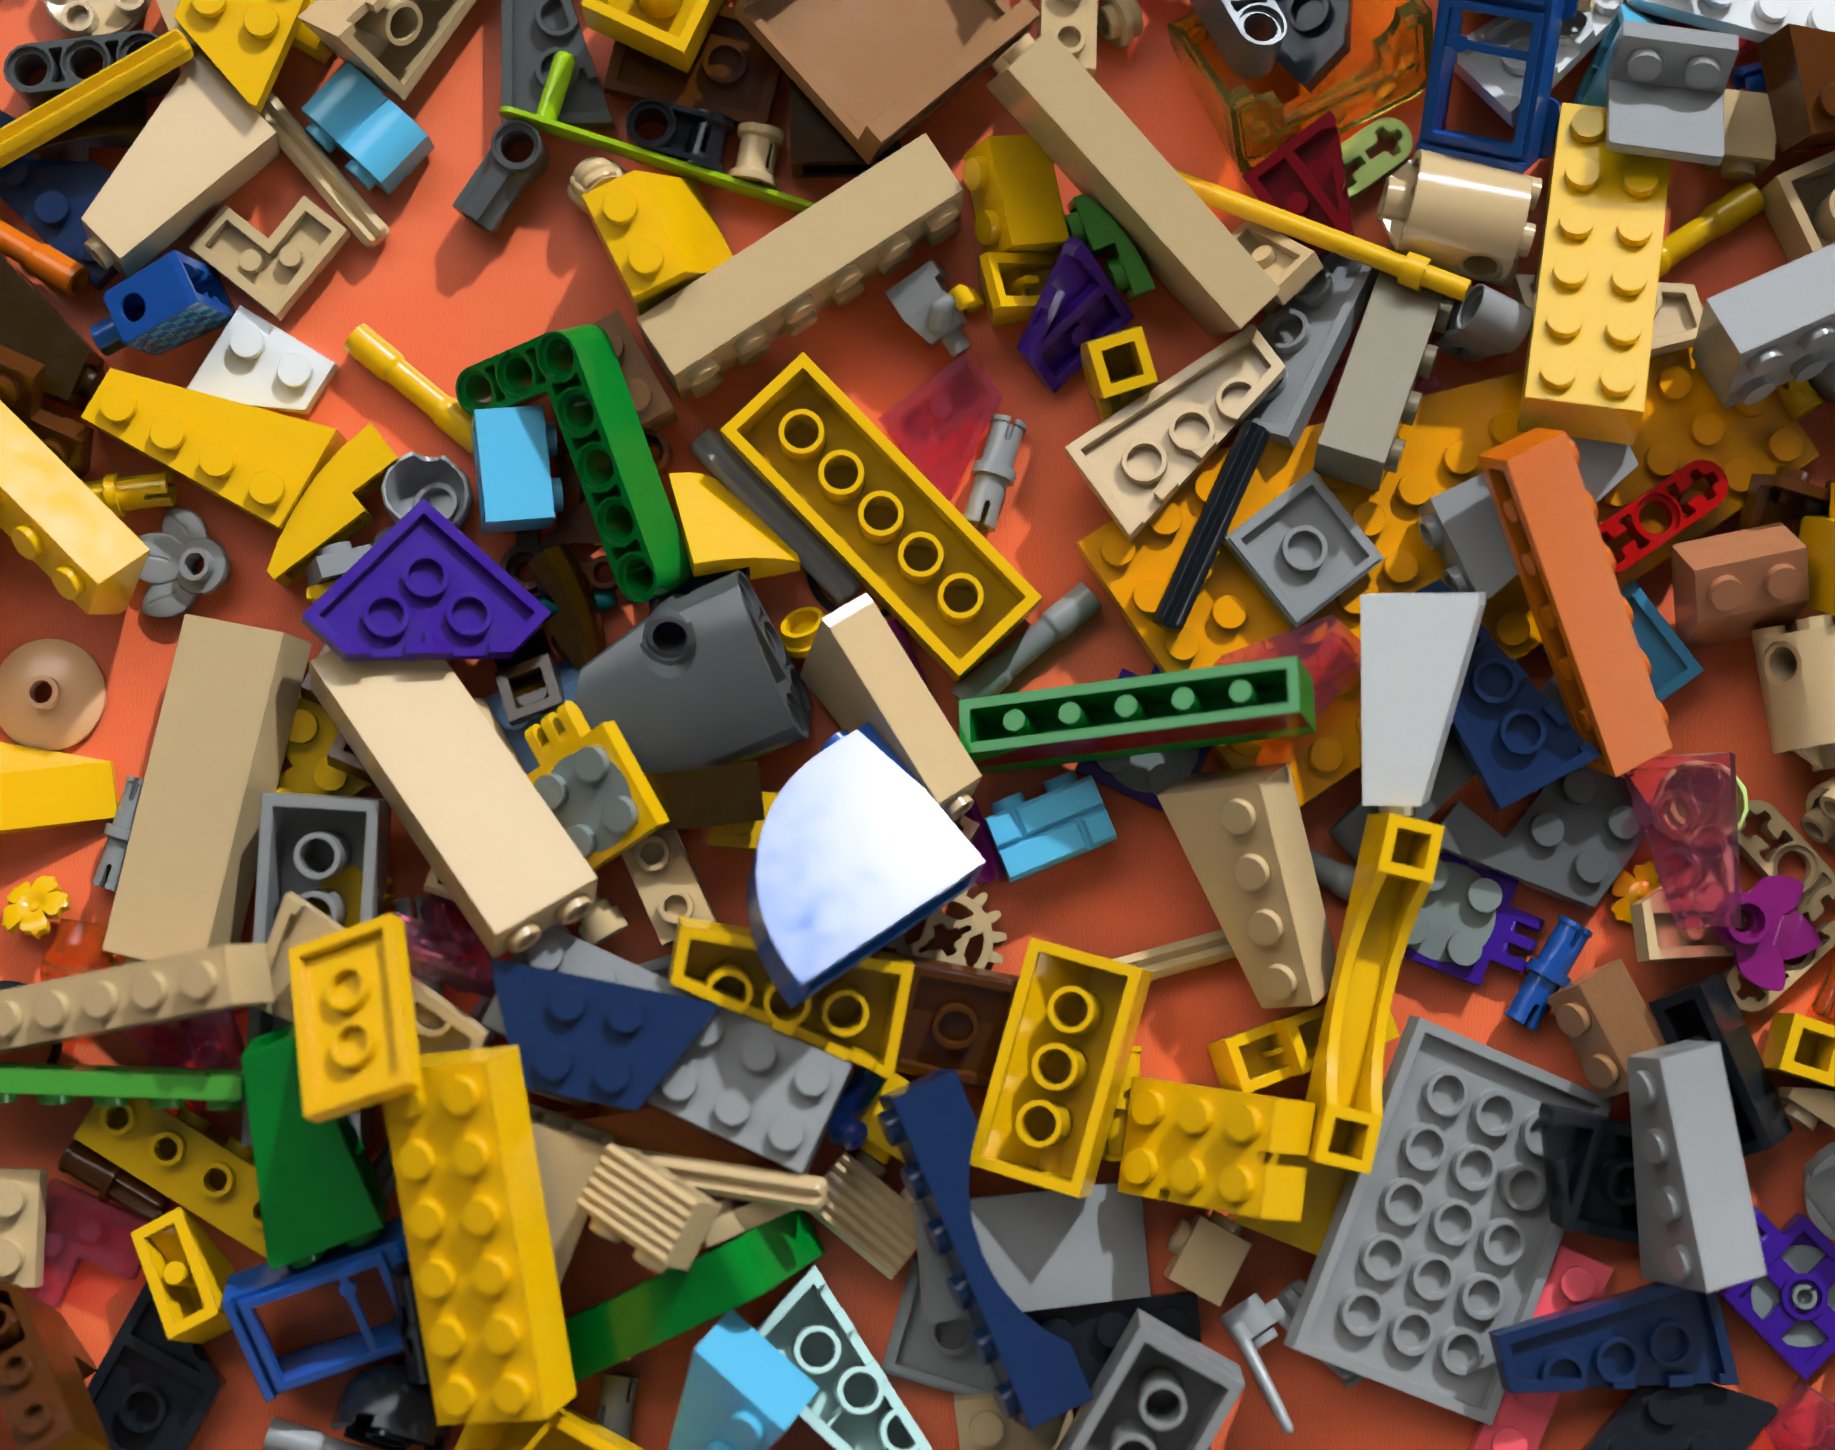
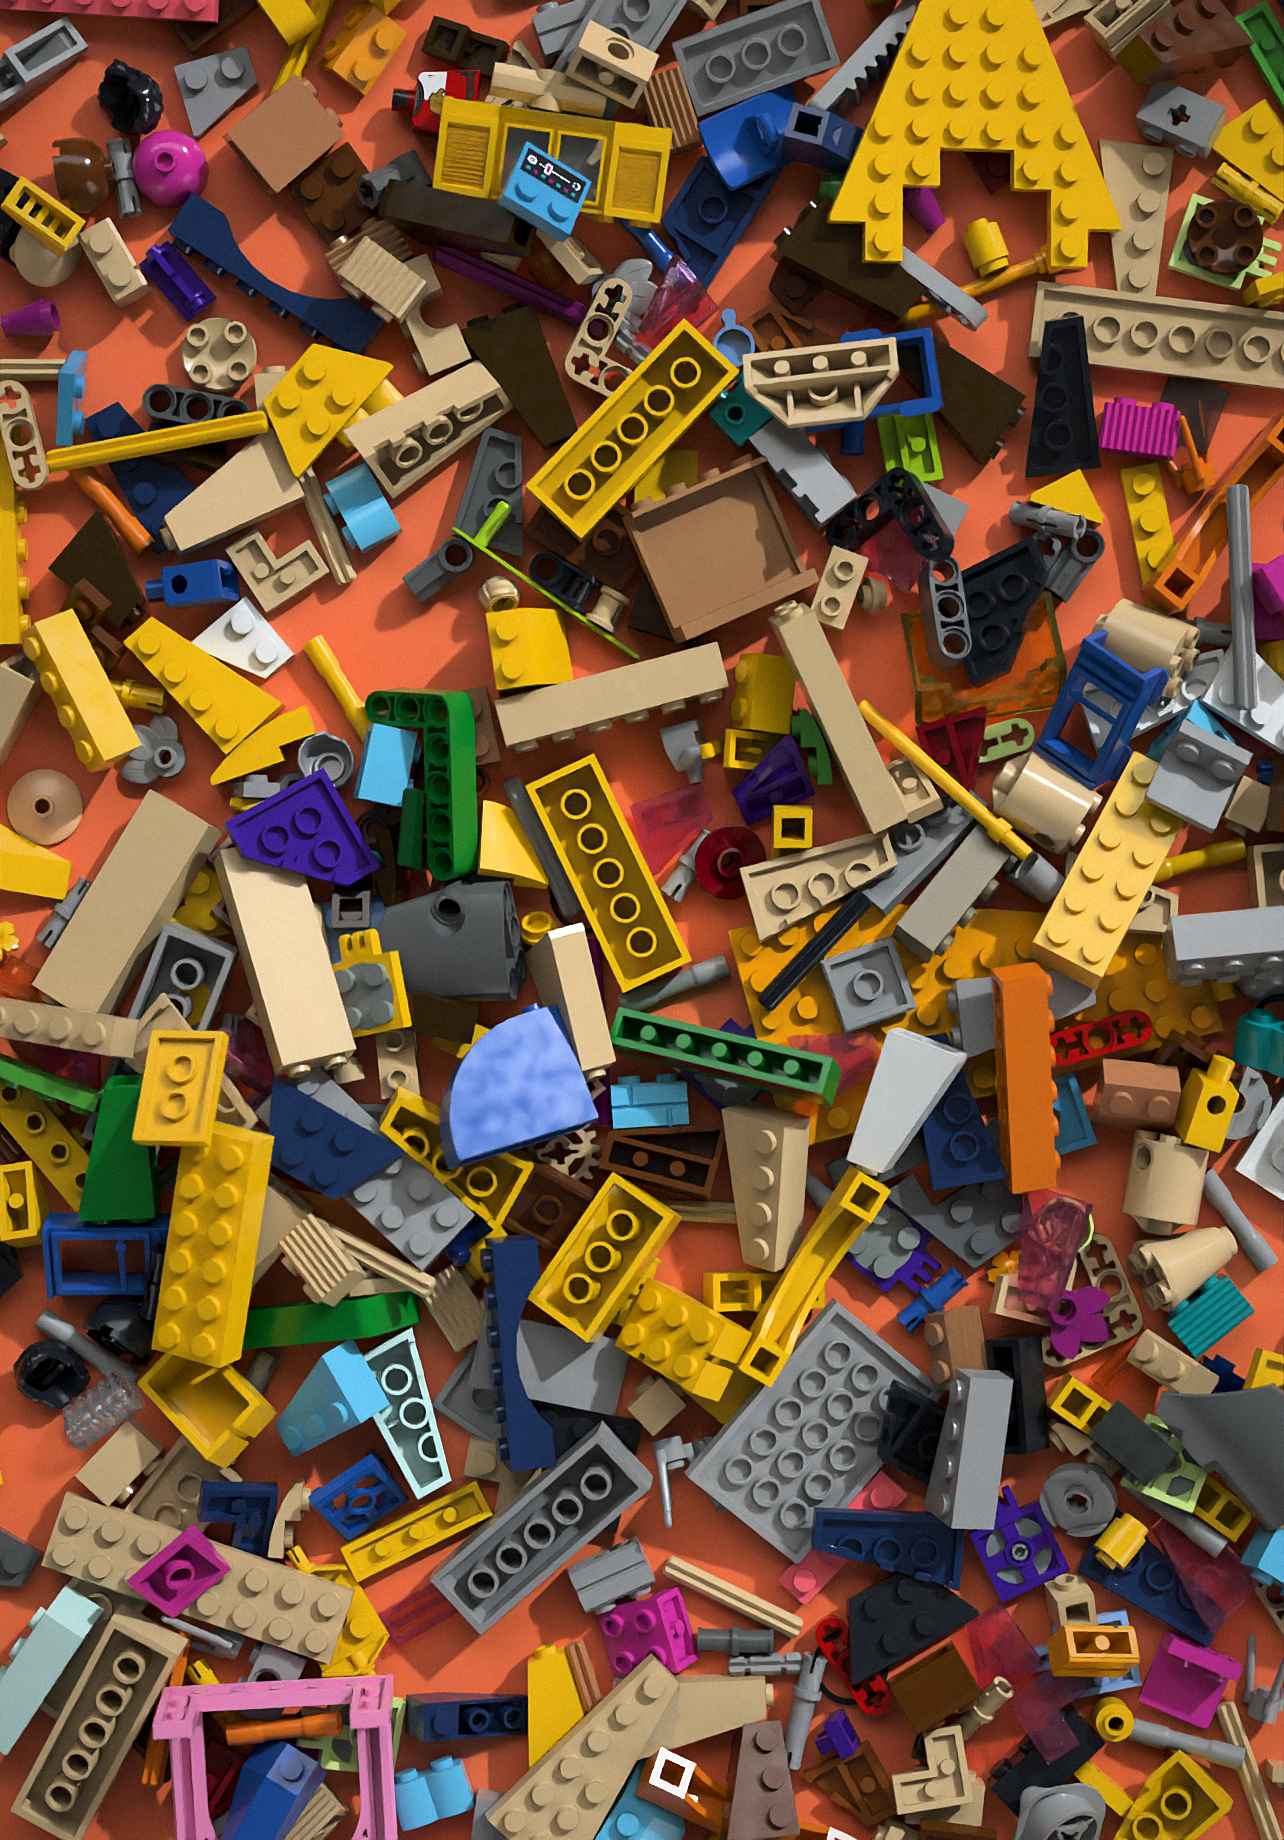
camera: 20 degrees right, 5 degrees up
none -> dark green tile [397,788,427,871]
none -> reddish brown wedge [597,1123,725,1201]
none -> dark red dish [694,825,766,900]

